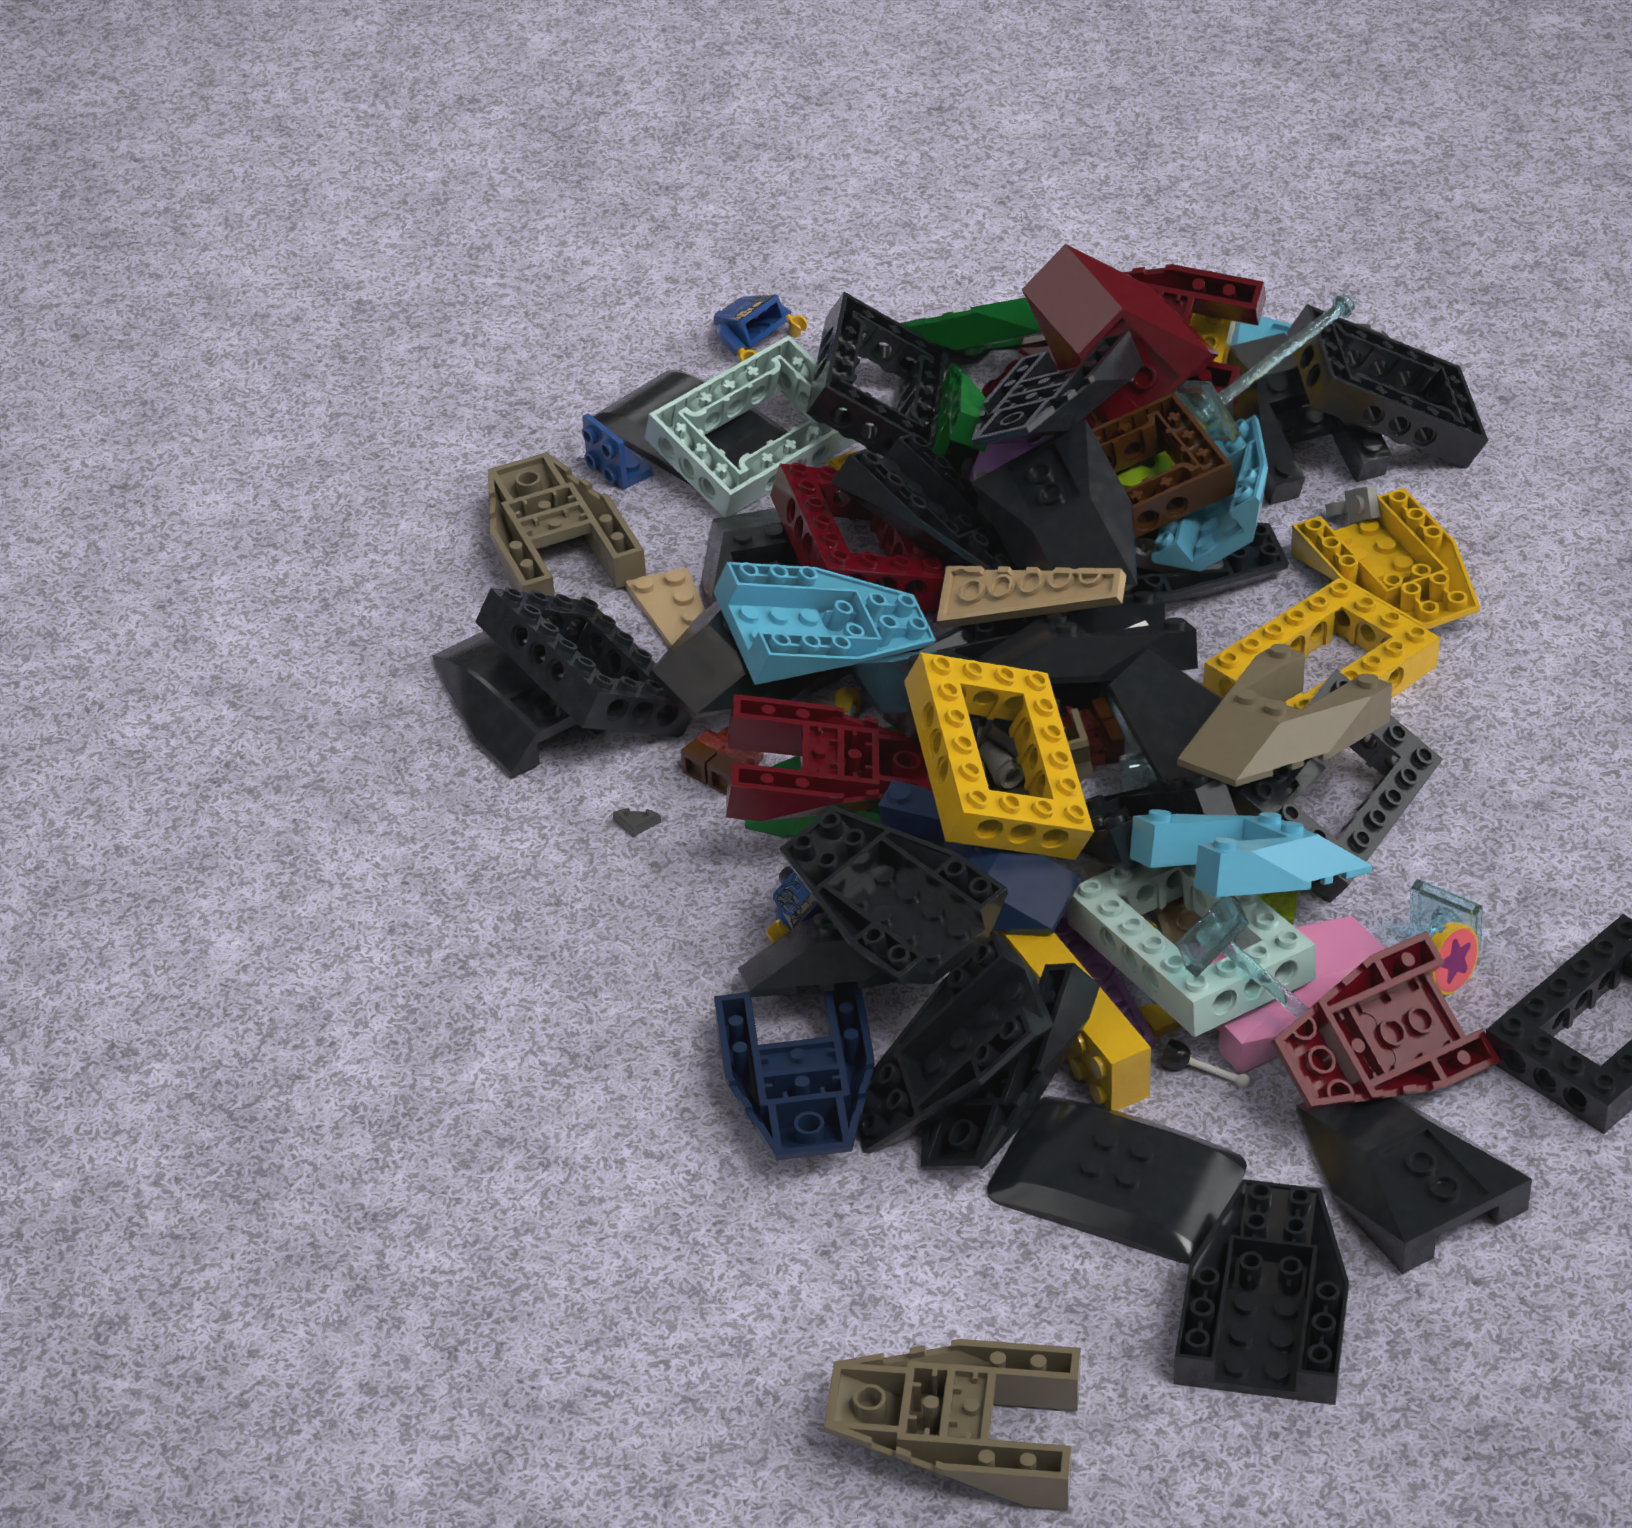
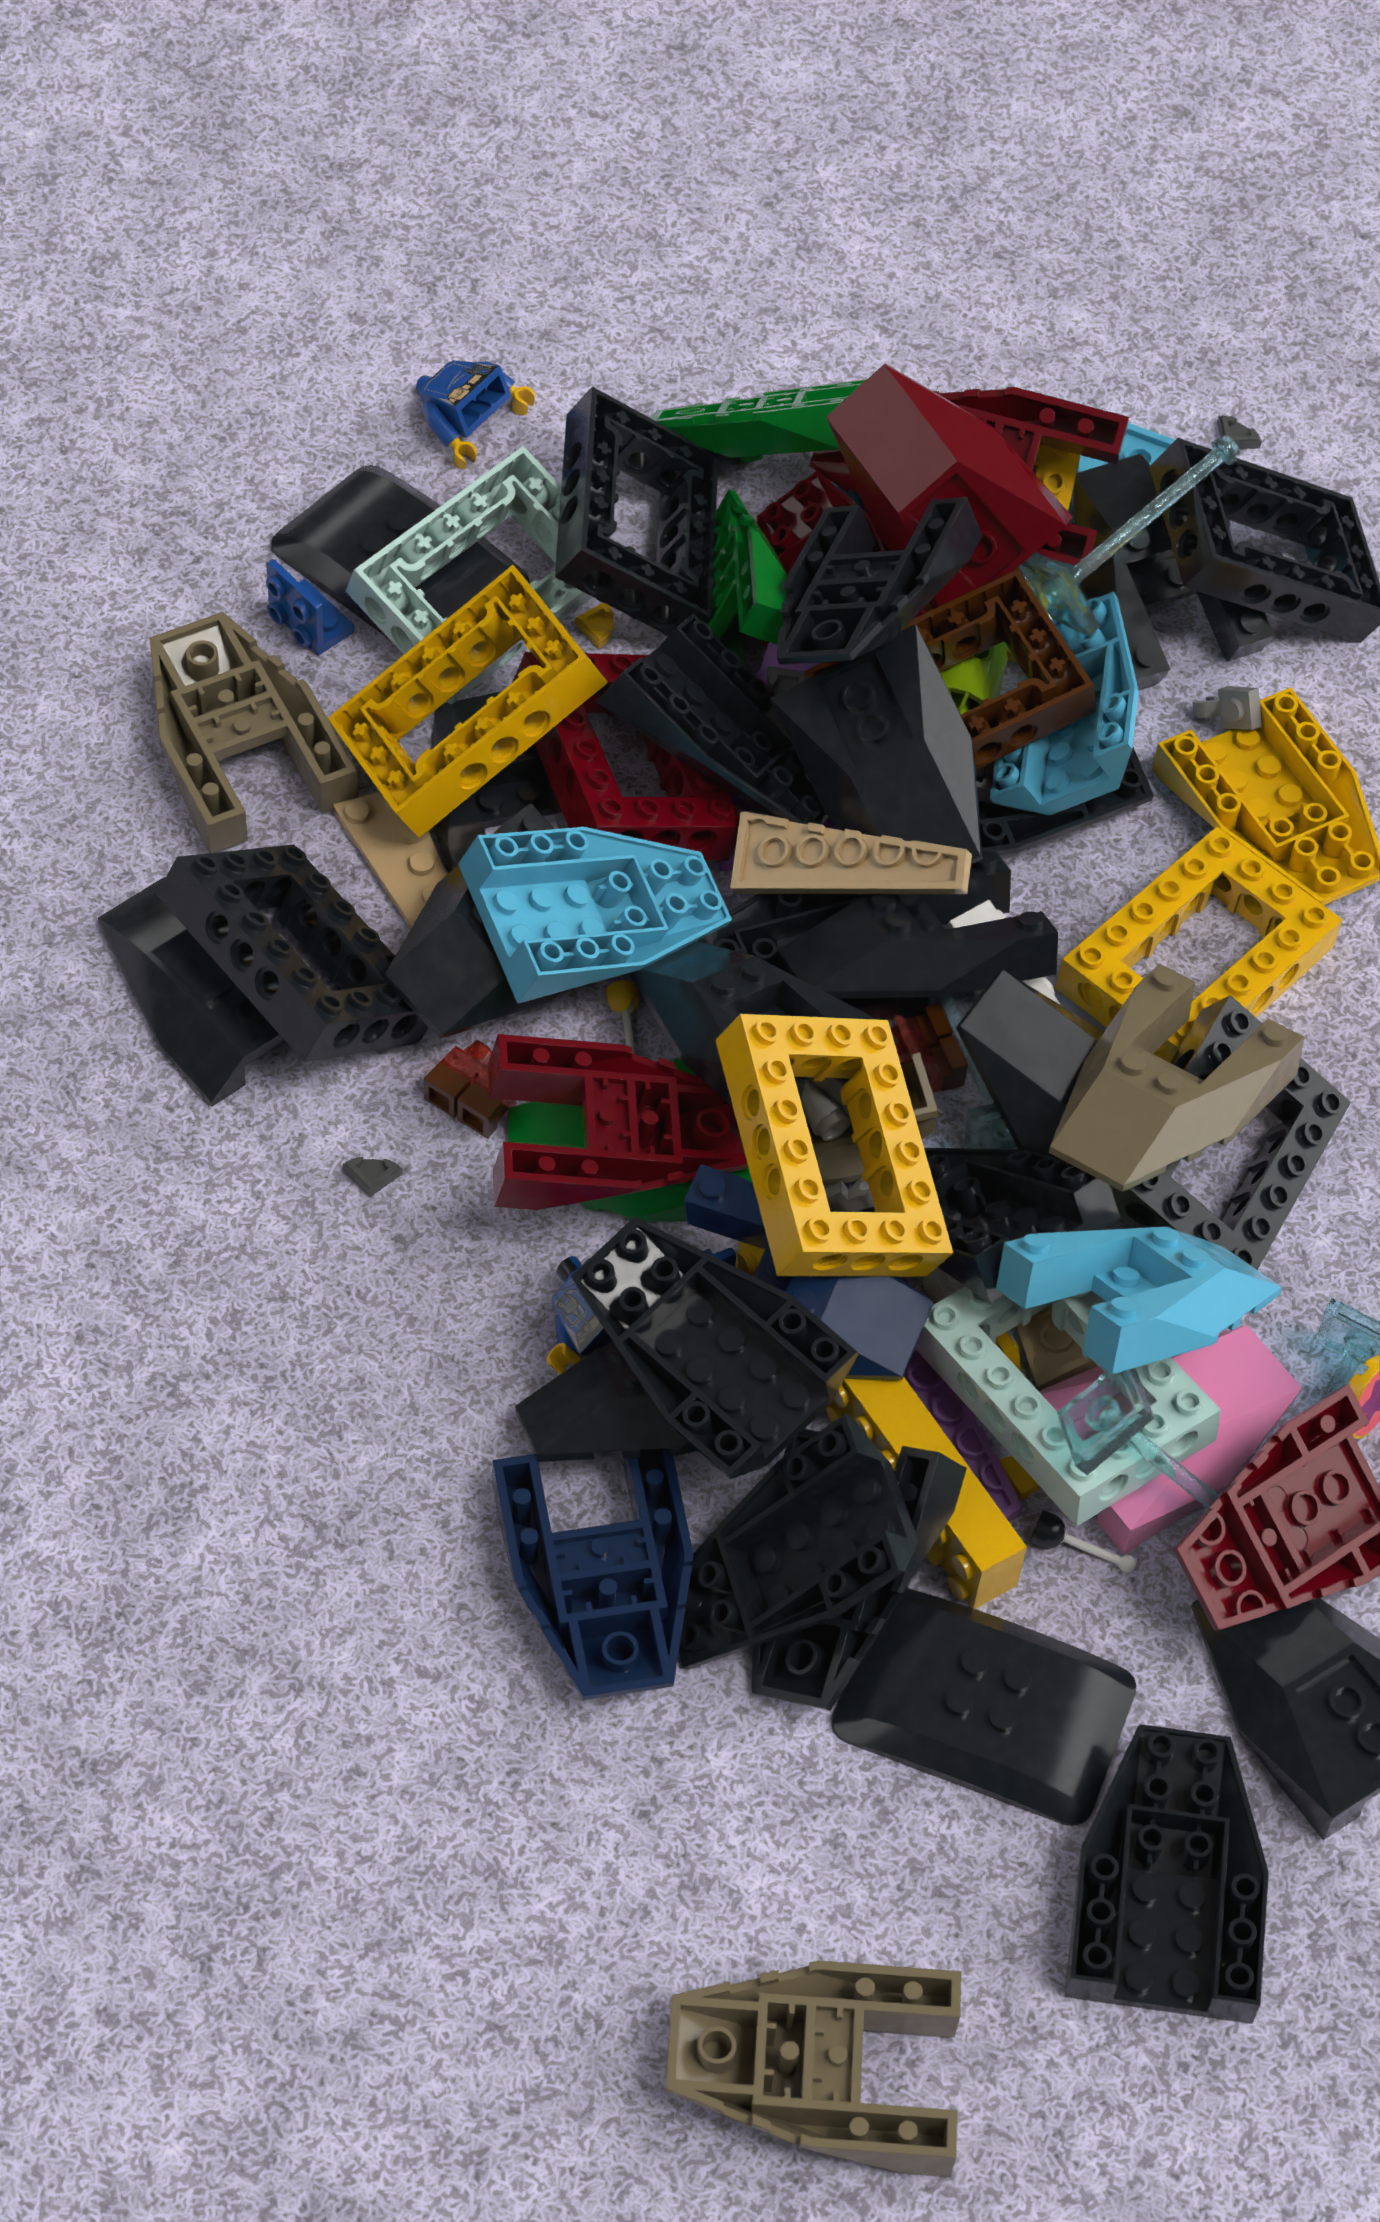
camera: 10 degrees left, 15 degrees up
none -> yellow brick [328,565,608,838]

